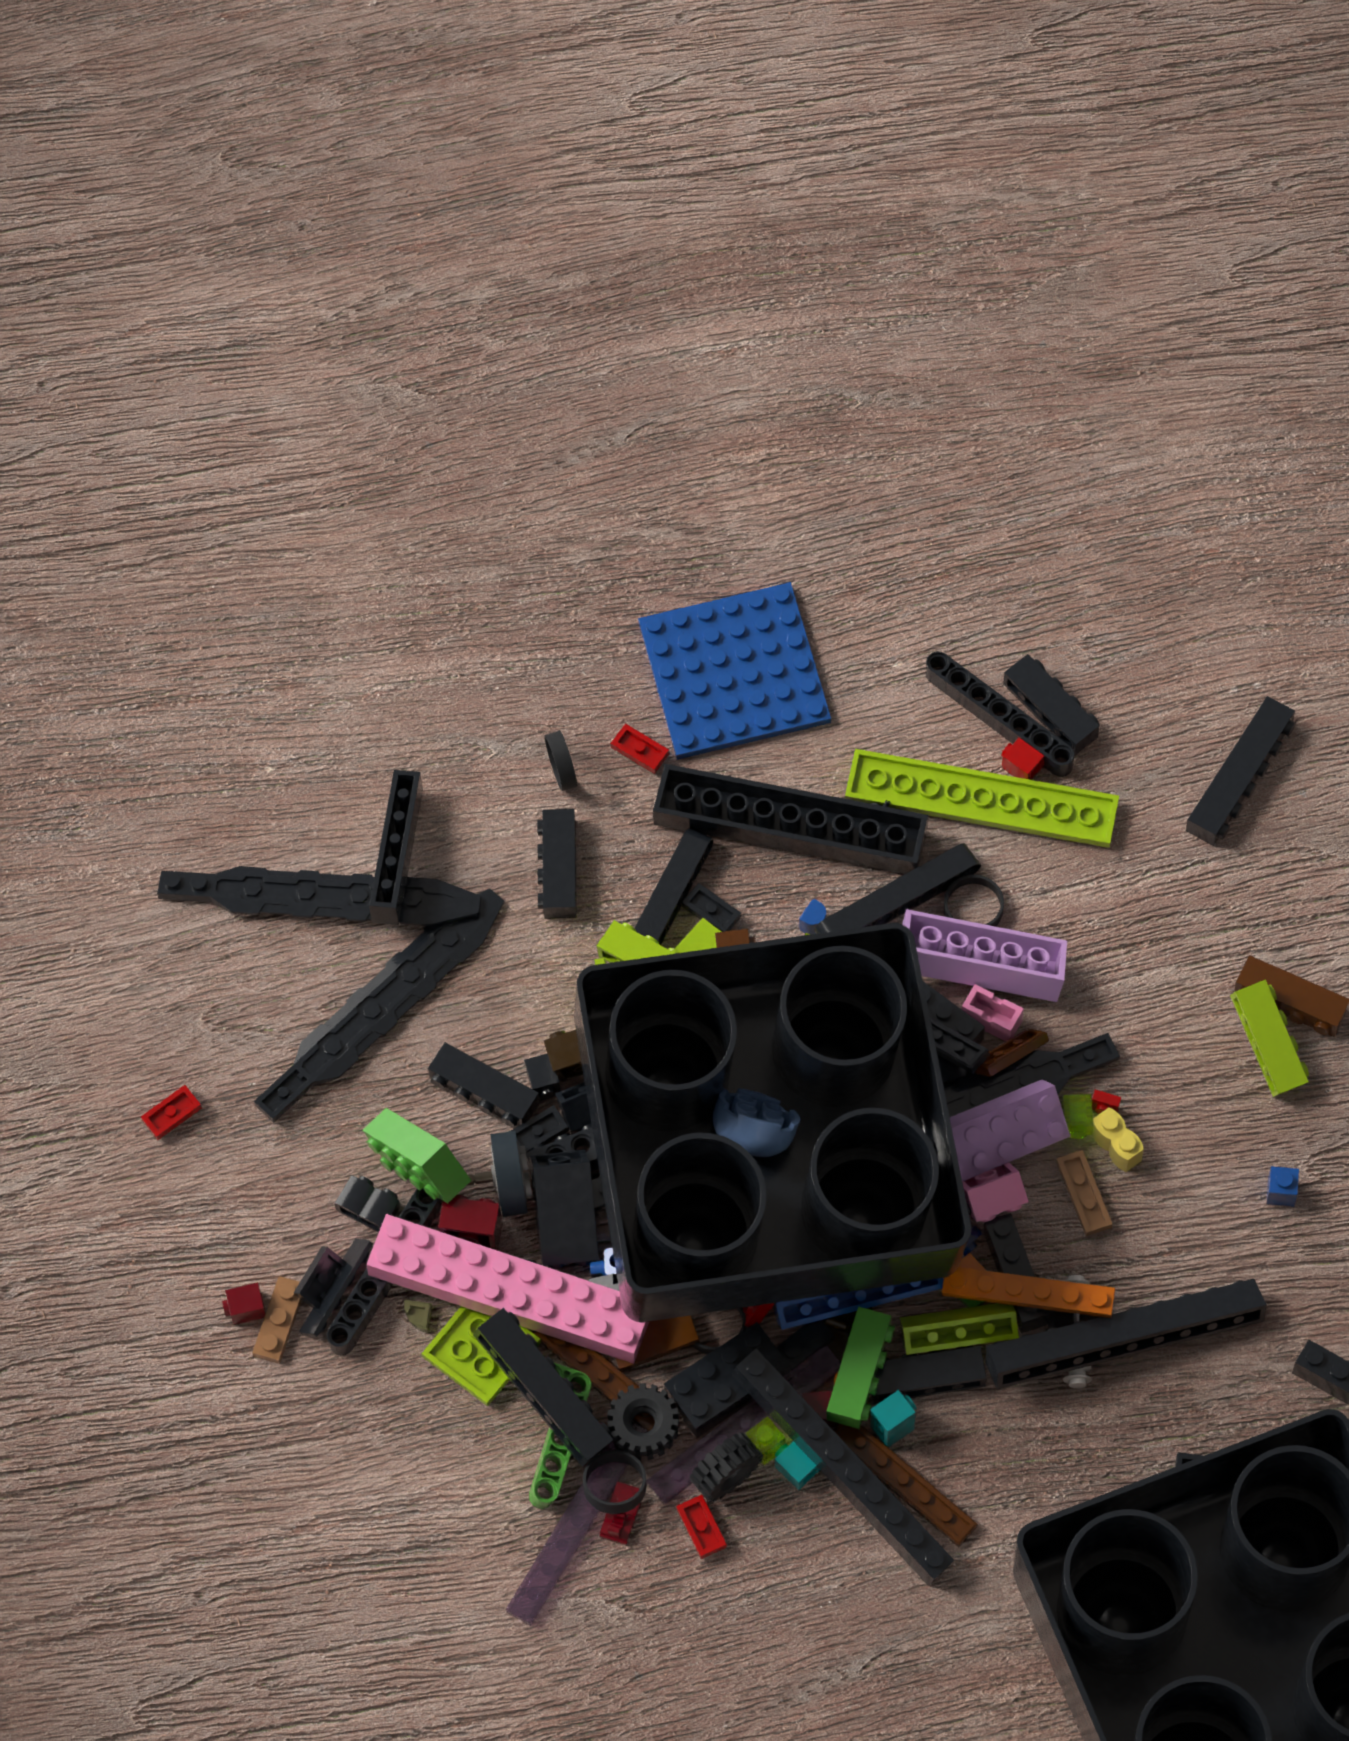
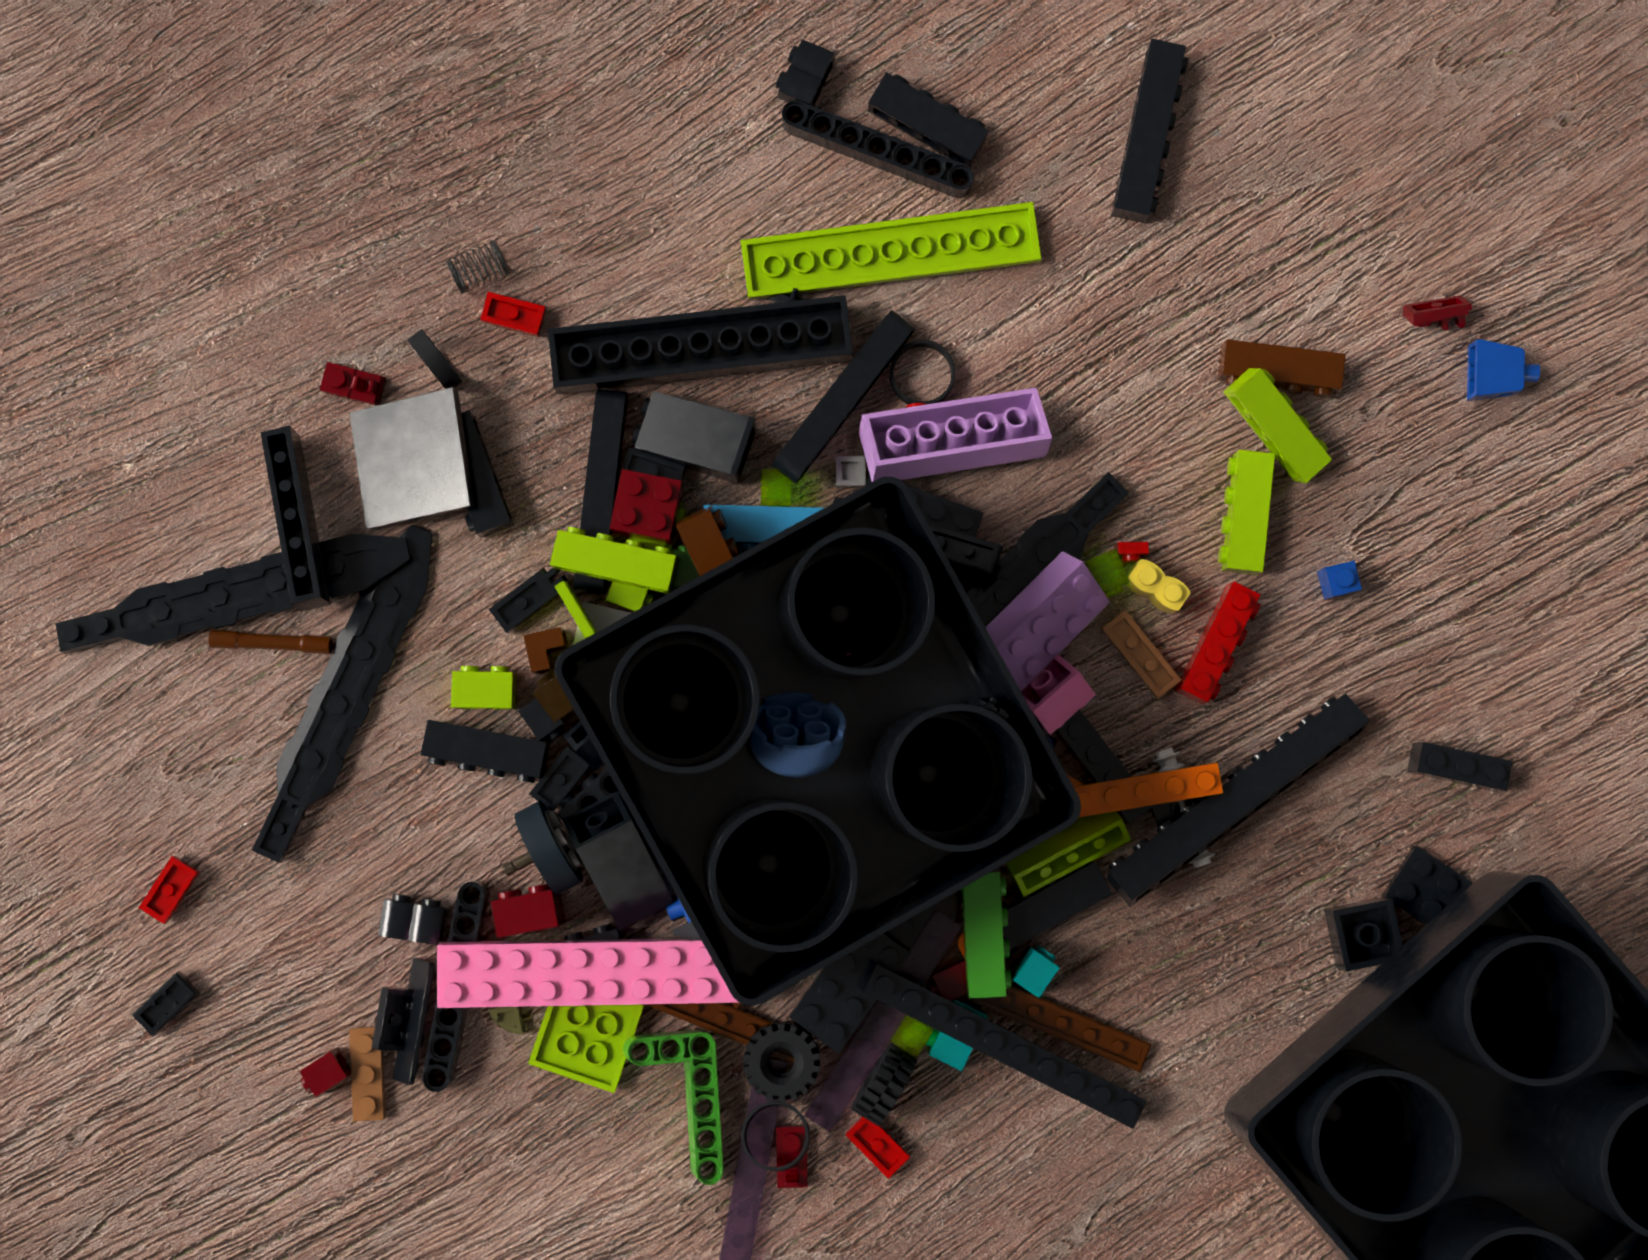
camera: 25 degrees left, 20 degrees up
bright green brick [363,1108,472,1204] -> none
black brick [473,1307,613,1467] -> none
blue plate [638,582,831,760] -> none
blue brick [799,899,826,935] -> none
bright pink brick [962,984,1024,1041] -> none
reddish brown tile [974,1028,1049,1077] -> none
red brick [1001,738,1044,780] -> none
none -> black plate [132,971,200,1037]
none -> reddish brown piece [208,630,333,654]
none -> dark red plate [319,362,386,406]
none -> tile [350,387,475,530]
none -> dark grey piece [446,240,510,294]
none -> lime brick [451,666,517,710]
none -> black hinge [488,568,568,634]
none -> reddish brown piece [523,627,569,675]
none -> dark red brick [609,469,684,545]
none -> black slope [632,391,756,485]
none -> black brick [776,39,835,106]
none -> red brick [1175,581,1261,704]
none -> lime brick [1218,449,1275,575]

